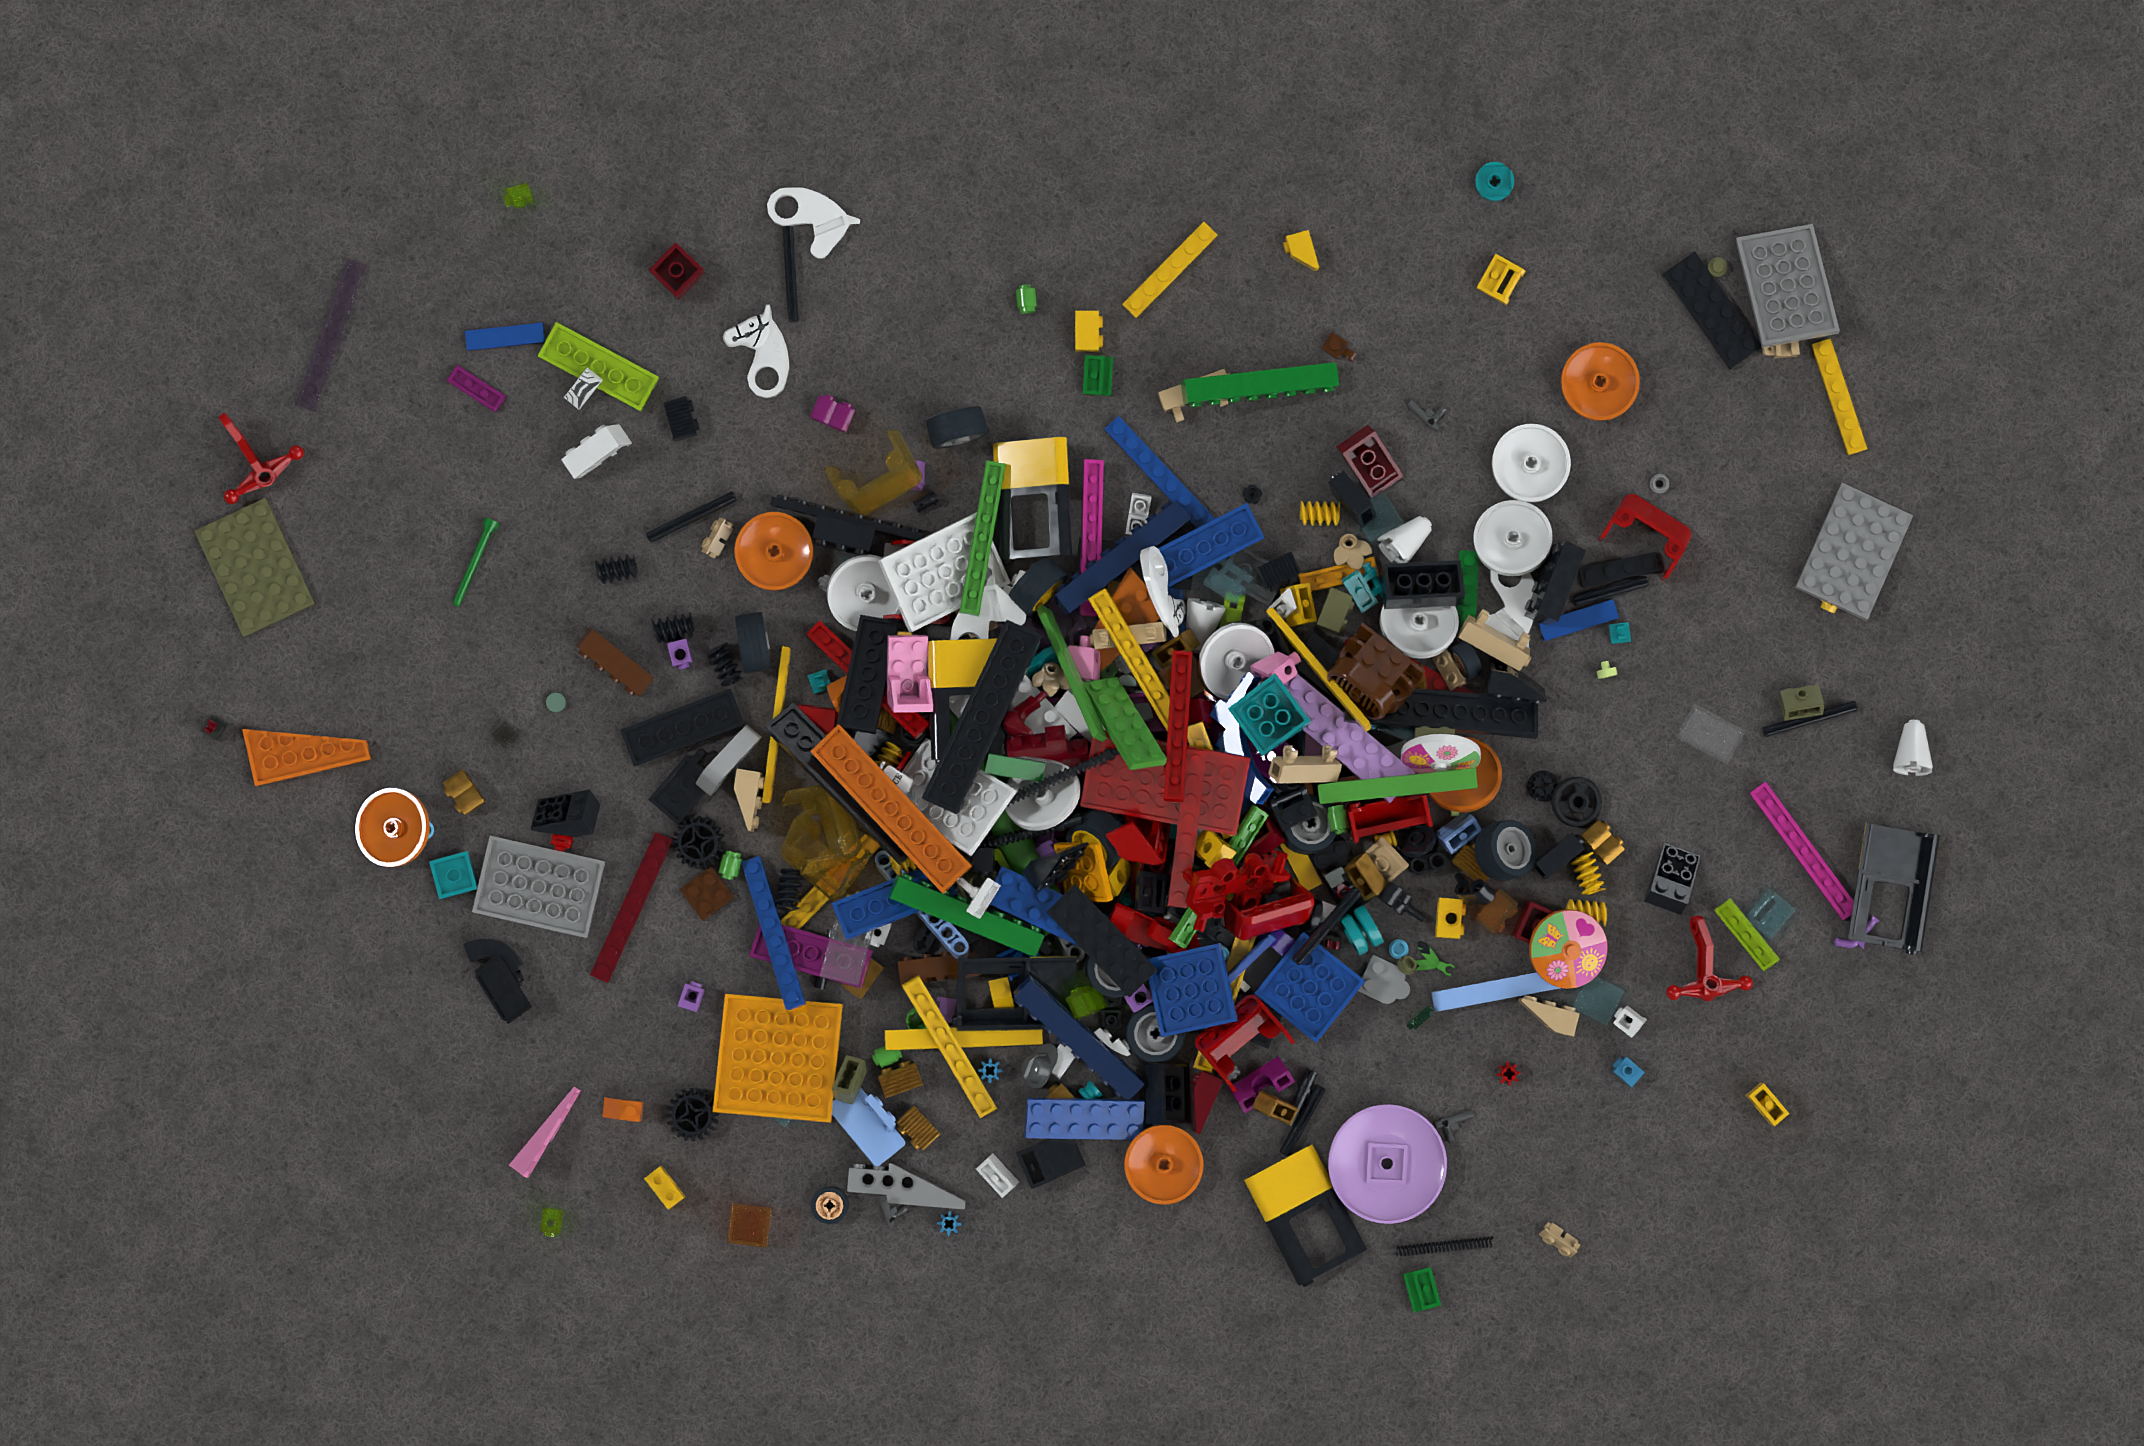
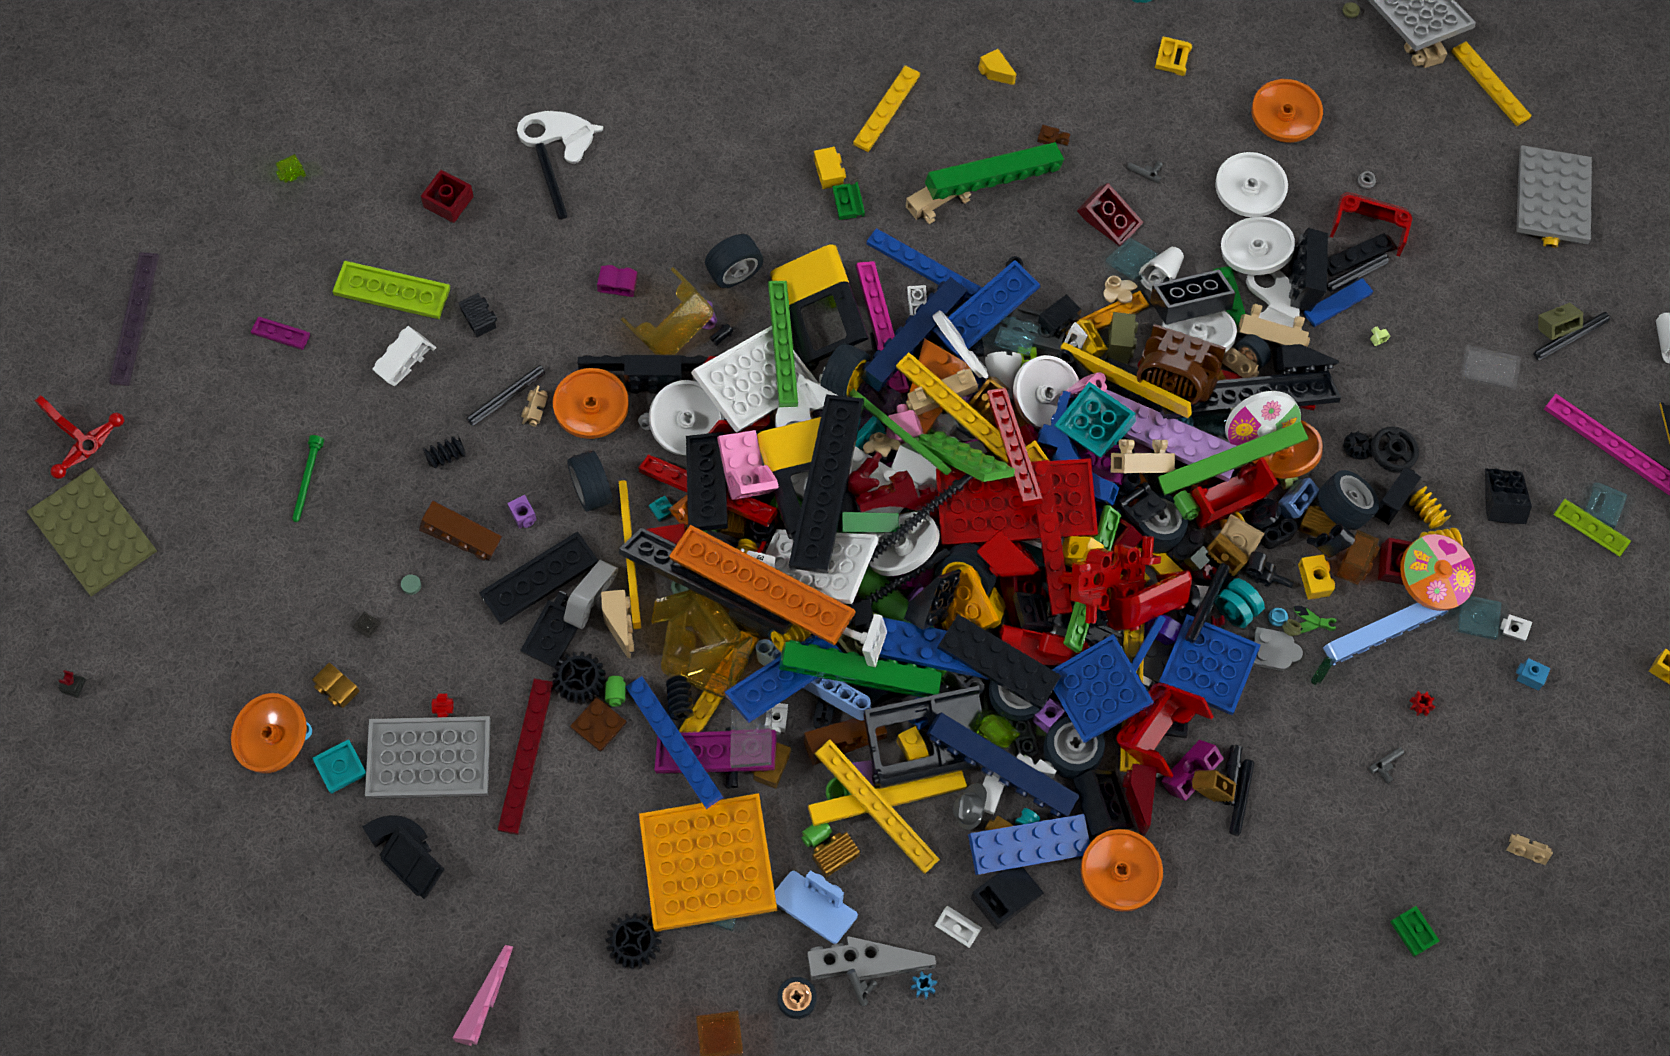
camera: 15 degrees left, 20 degrees down
orange wing [242,729,371,786] -> none
blue tile [465,323,545,351] -> none
black slope [531,789,600,837] -> none
white tile [564,368,603,410] -> none
orange slope [602,1097,644,1122] -> none
yellow brick [644,1166,686,1210] -> none
black piece [652,612,694,643] -> none
medium lavender brick [678,981,705,1012] -> none
black piece [707,642,745,687] -> none
white animal [723,305,789,399] -> none
olive brick [832,1055,867,1105] -> none
pearl gold brick [896,1105,941,1150] -> none
dark azure gear [978,1058,1003,1083] -> none
bright green brick [1016,284,1037,314] -> none
piece [1244,1144,1367,1287] -> none
yellow piece [1300,501,1340,526] -> none
black brick [1328,470,1377,529] -> none
lavender dish [1328,1104,1447,1224] -> none
teal plate [1341,562,1383,613] -> none
black piece [1396,1236,1494,1256] -> none
tan slope [1518,995,1580,1037] -> none
pearl gold brick [1579,820,1625,865] -> none
teal tile [1609,622,1631,644] -> none
black plate [1662,252,1762,370] -> none
red piece [1666,915,1753,1001] -> none

